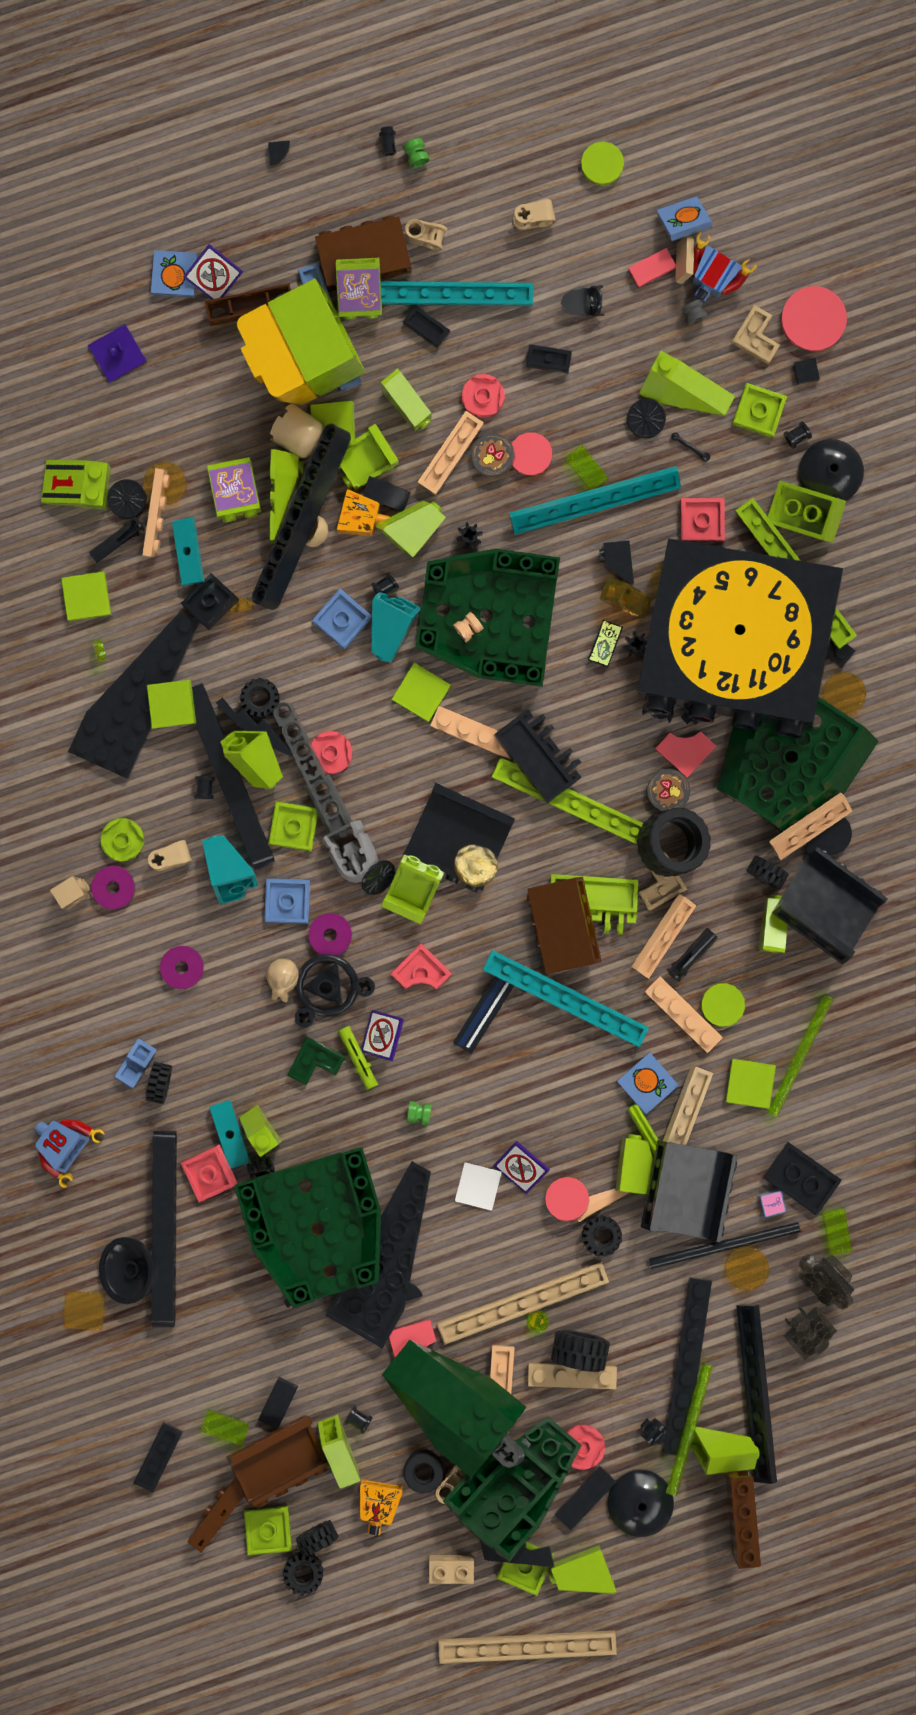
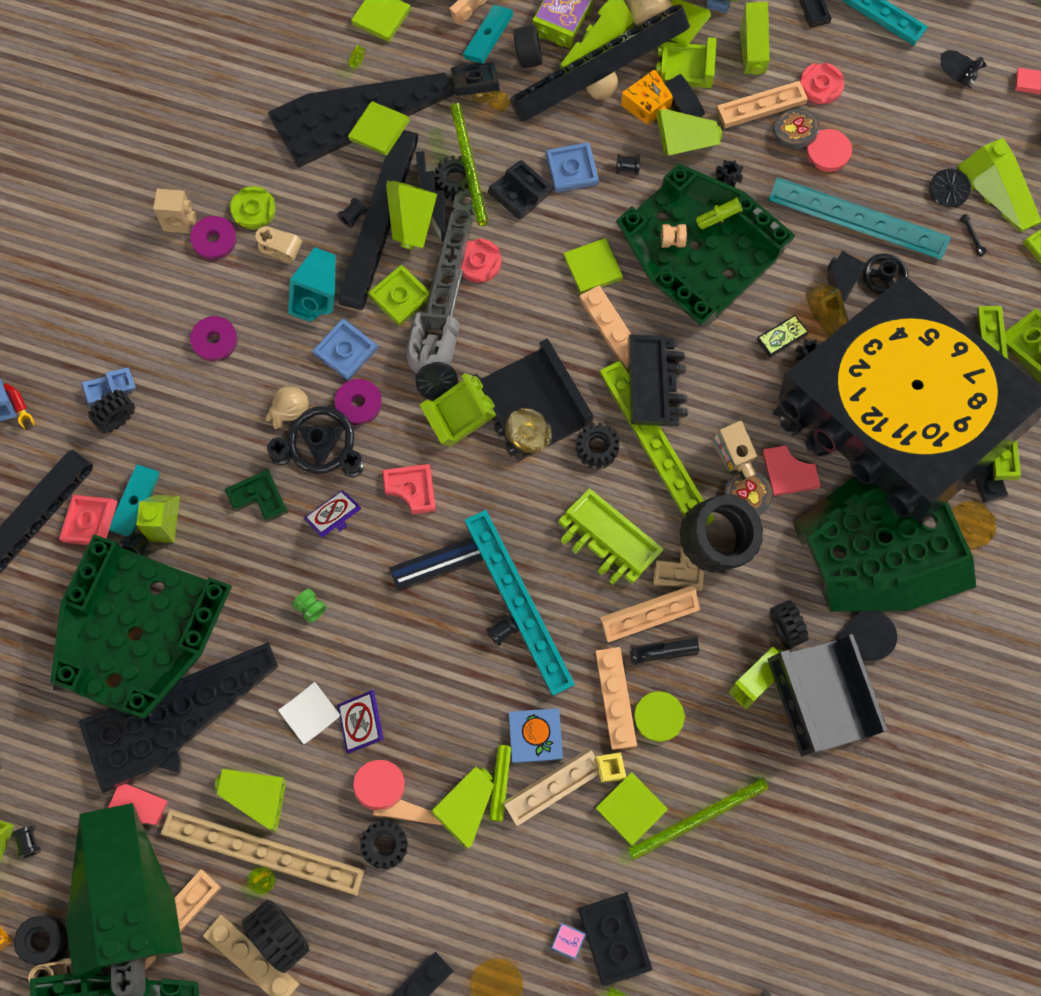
camera: 40 degrees right, 15 degrees down
lime pin [337,1025,379,1091] -> none
teal slope [371,592,422,663] -> none
black plate [526,344,572,374] -> none
reddish brown panel [527,877,602,974] -> none
clear neon green tile [565,444,609,490] -> none
panel [640,1140,737,1242] -> none
black piece [649,1222,801,1269] -> none
coral tile [680,498,725,543] -> none
light nougat plate [769,793,852,860] -> none
none -> lime slope [215,769,287,832]
none -> clear neon green piece [450,103,489,226]
none -> black bush [486,614,518,647]
none -> black slope [488,160,553,220]
none -> black tyre [513,24,543,69]
none -> black tyre [576,423,620,469]
none -> light yellow slope [596,752,626,782]
none -> lime axle [696,198,742,229]
none -> tan torso [712,420,757,481]
none -> black piece [863,253,909,295]

